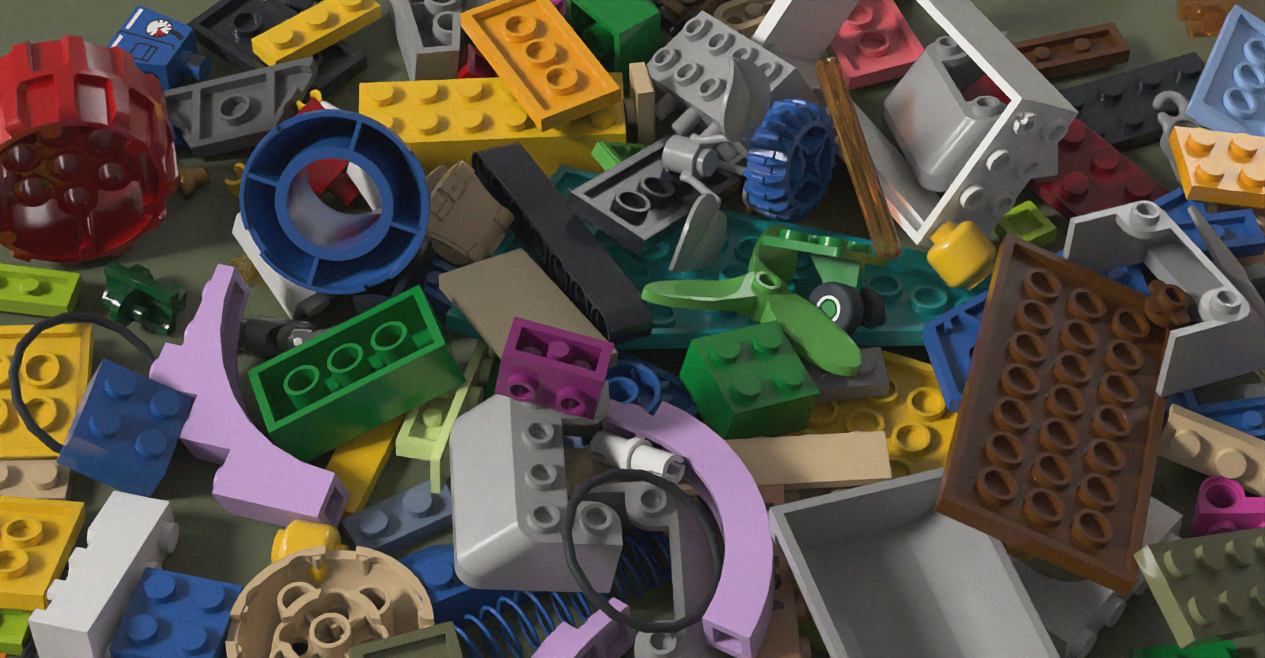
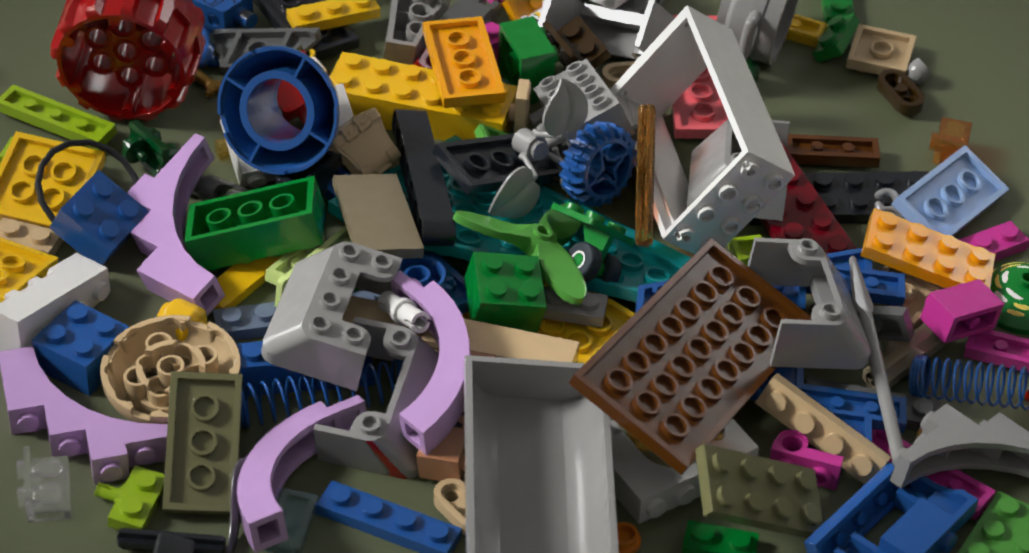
camera: 15 degrees right, 5 degrees down
magenta brick [495,317,614,420] -> none
black piece [561,468,724,633] -> none
yellow head [927,220,997,291] -> none
reddish brown plate [1144,280,1194,328] -> none

